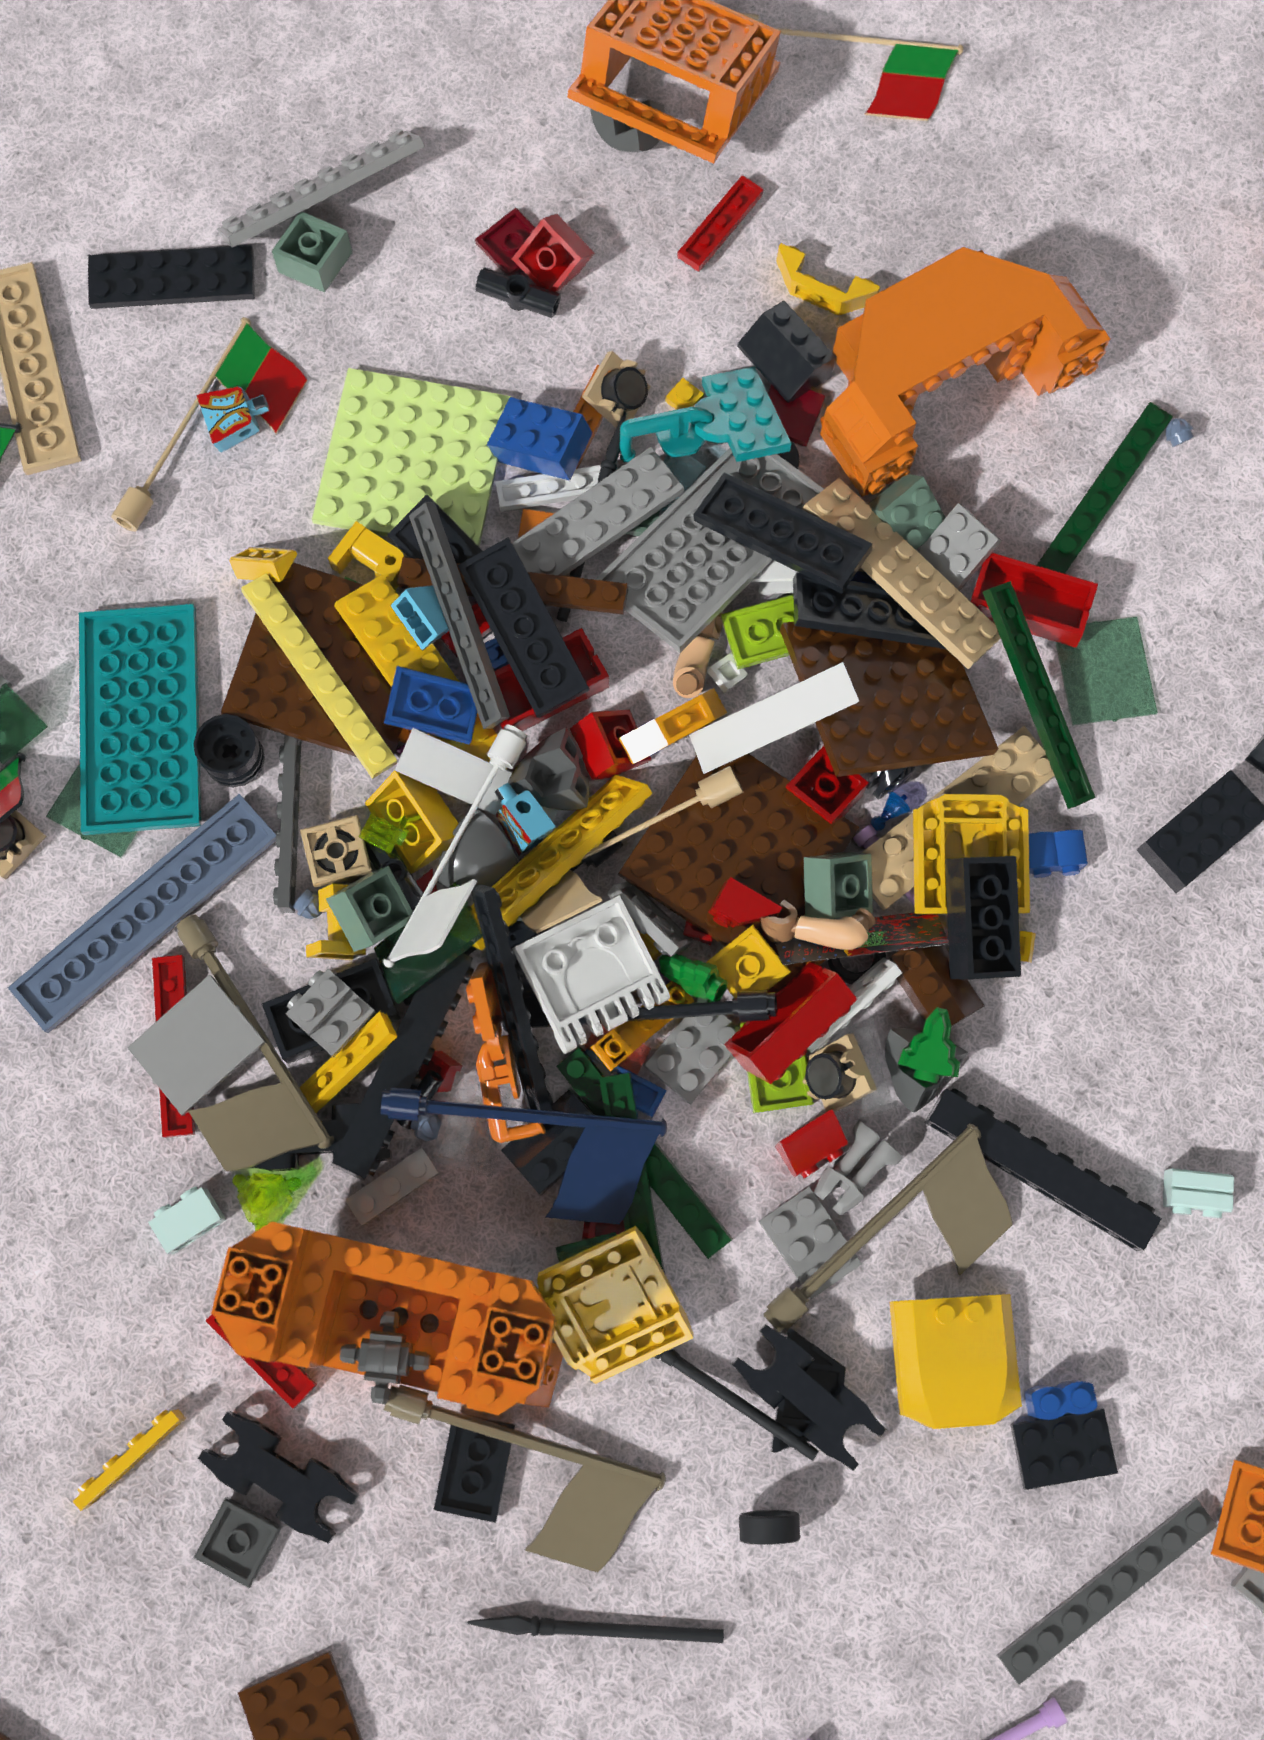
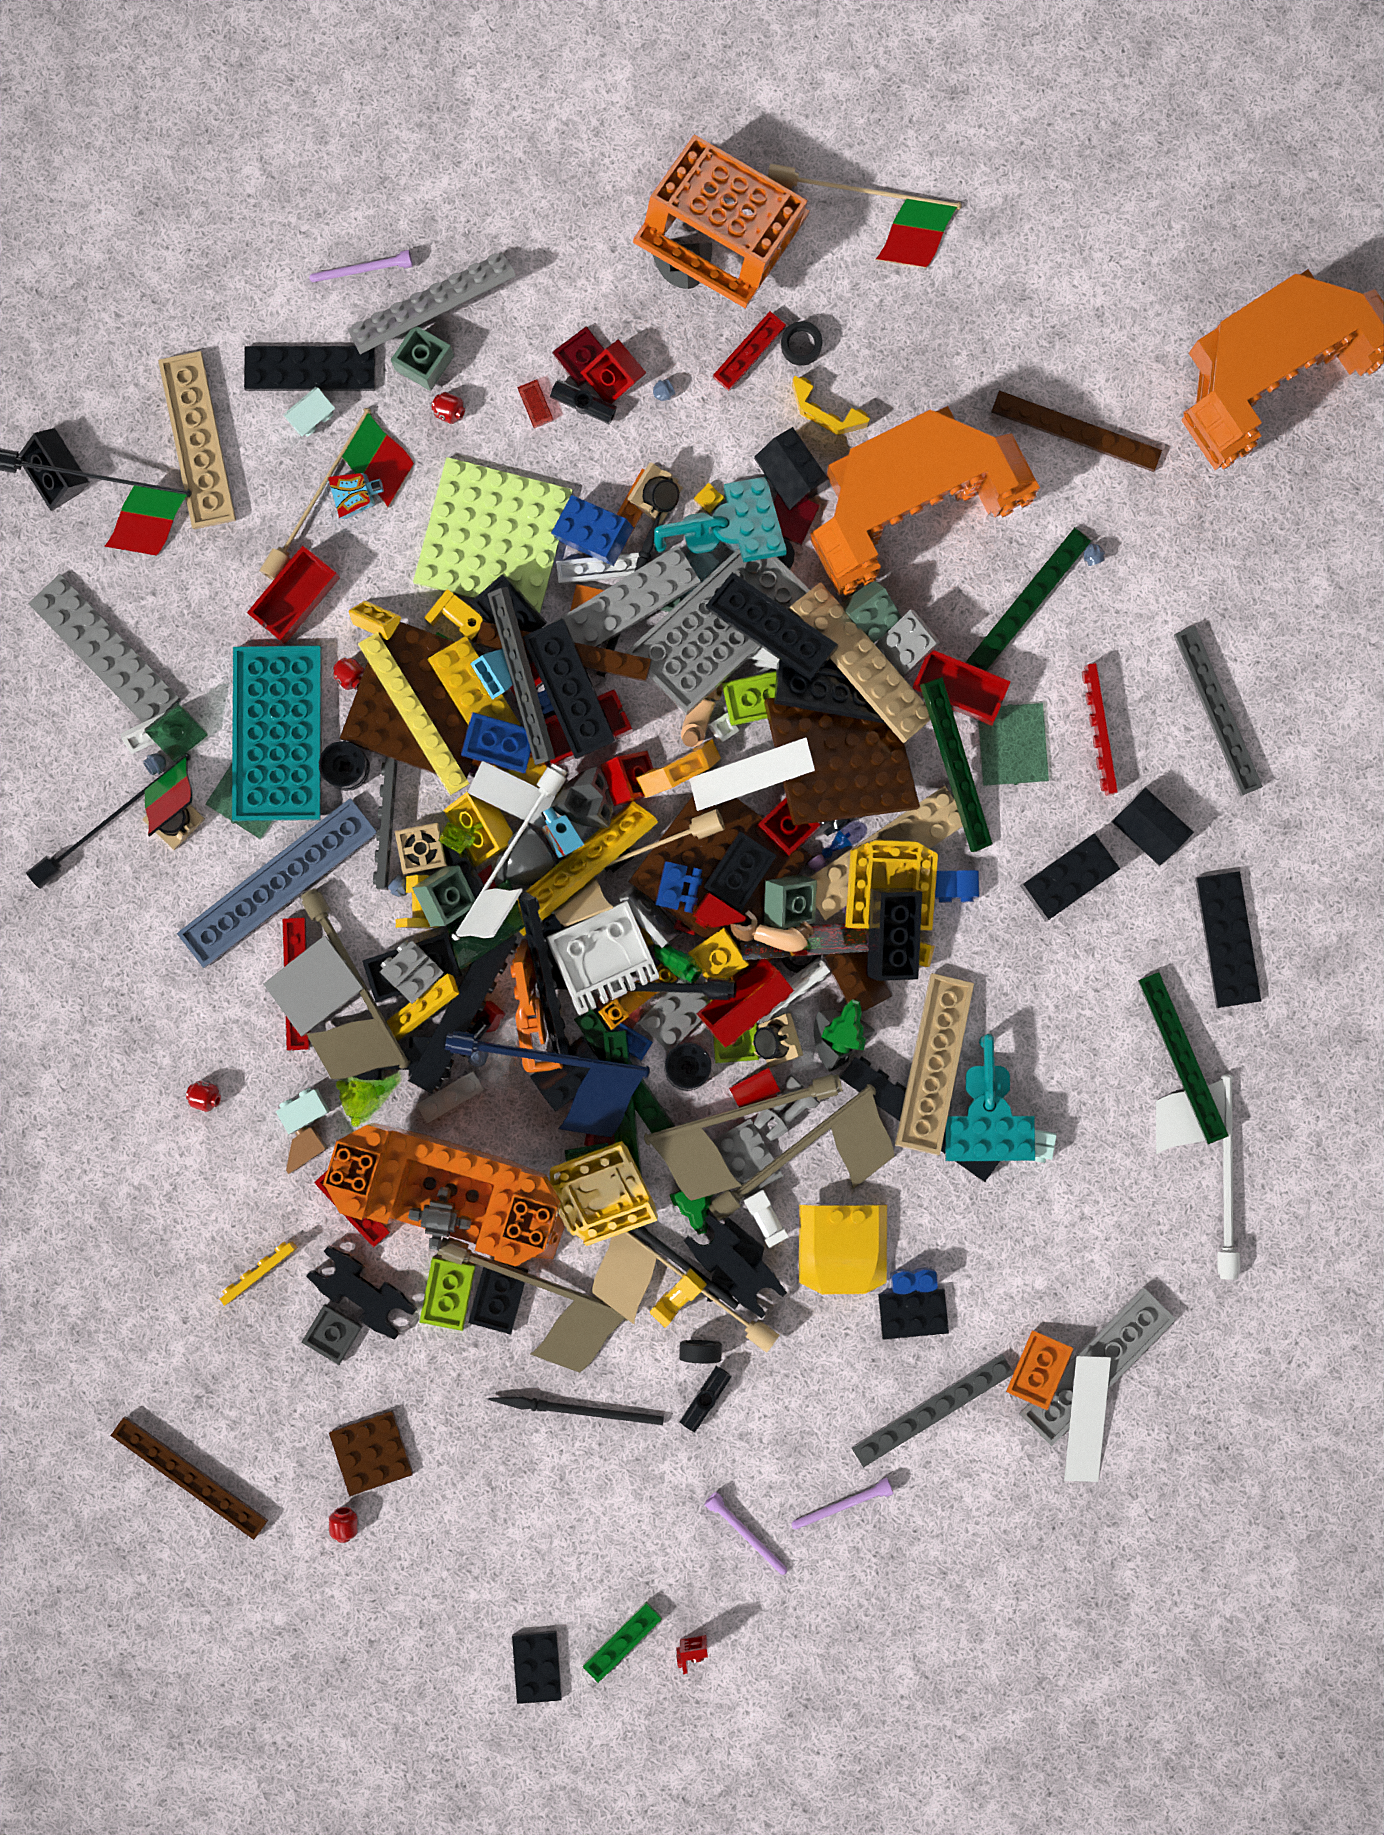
camera: 10 degrees right, 10 degrees up
none -> red head [186,1080,221,1112]
none -> red piece [247,545,340,645]
none -> light aqua brick [283,387,335,436]
none -> medium nougat slope [286,1126,328,1174]
none -> lavender piece [309,250,413,282]
none -> red head [333,658,365,690]
none -> lime tile [419,1256,476,1331]
none -> red head [431,392,465,424]
none -> clear red tile [517,379,554,429]
none -> tan flag [592,1231,780,1353]
none -> dark tan flag [644,1074,843,1201]
none -> yellow piece [649,1268,707,1328]
none -> sand blue plate [653,379,675,401]
none -> blue plate [655,862,702,913]
none -> black wheel [664,1043,712,1091]
none -> green rock [669,1190,714,1235]
none -> black piece [679,1365,732,1433]
none -> black plate [703,831,777,911]
none -> white piece [744,1189,788,1248]
none -> black tyre [781,321,823,366]
none -> tan plate [895,973,974,1156]
none -> teal plate [945,1034,1035,1161]
none -> reddish brown plate [991,390,1162,472]
none -> red plate [1082,663,1118,796]

